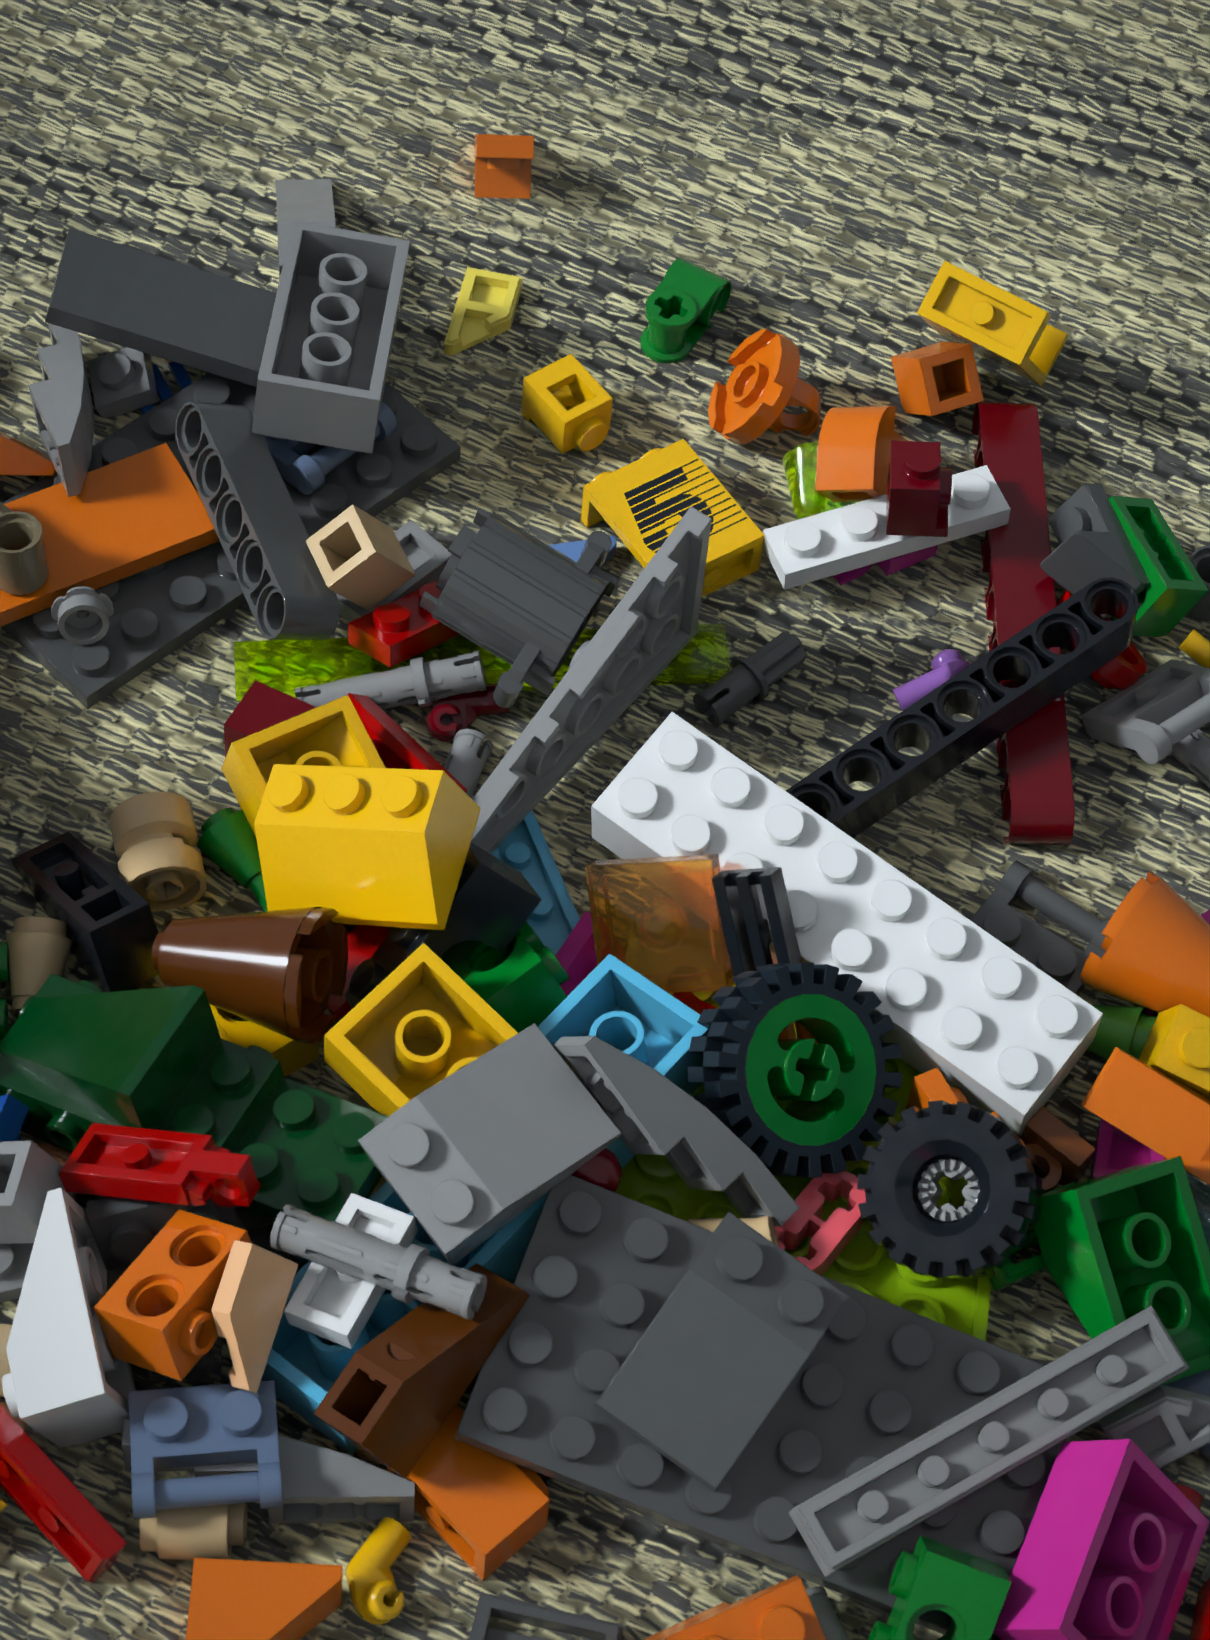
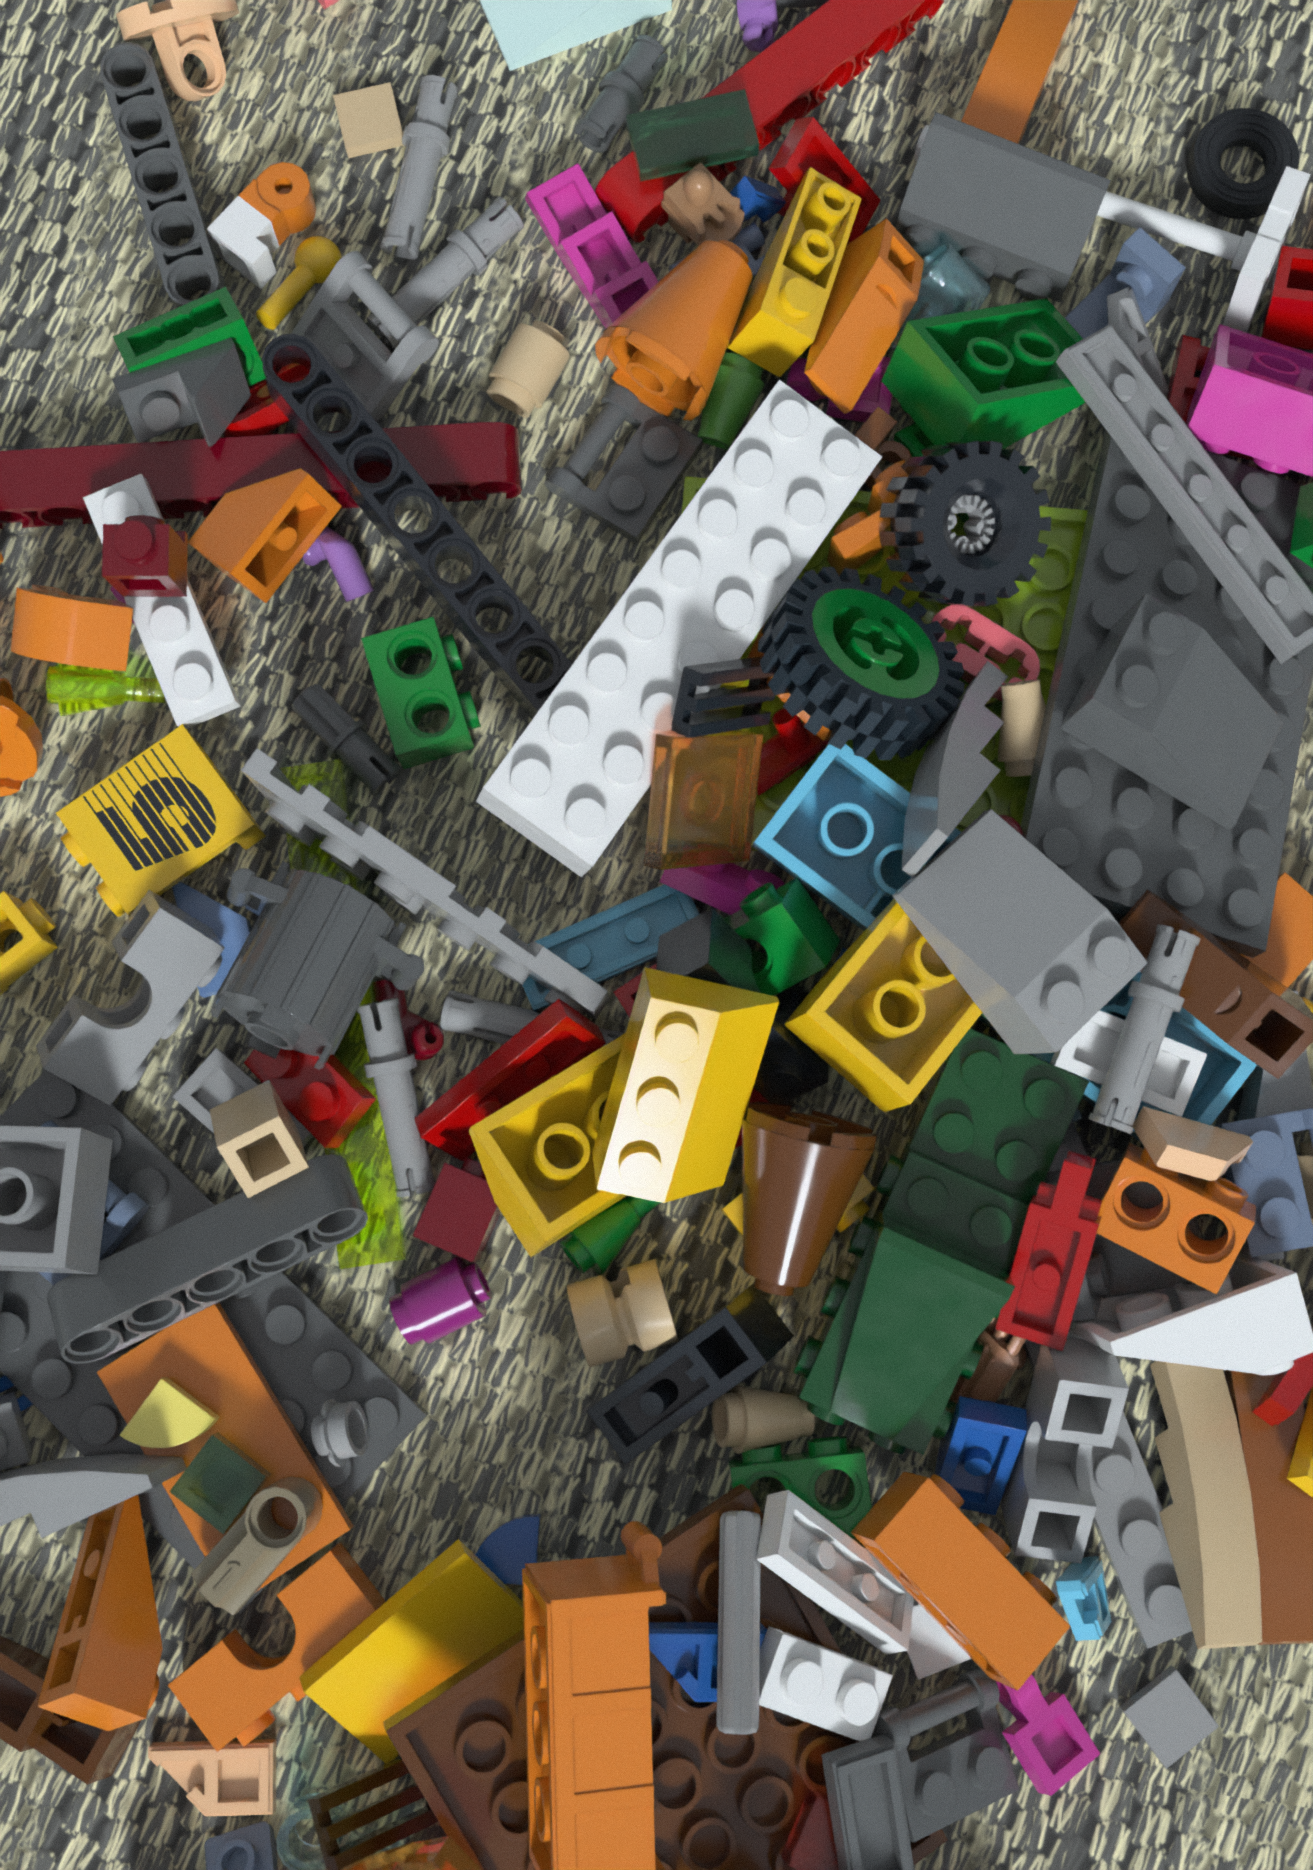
camera: 85 degrees left, 25 degrees up
none -> light grey arch [36,890,225,1106]
none -> light yellow tile [120,1377,220,1448]
none -> clear green plate [169,1432,271,1534]
none -> orange slope [188,468,342,603]
none -> green brick [361,616,481,769]
none -> magenta brick [389,1256,492,1345]
none -> tan brick [487,320,570,418]

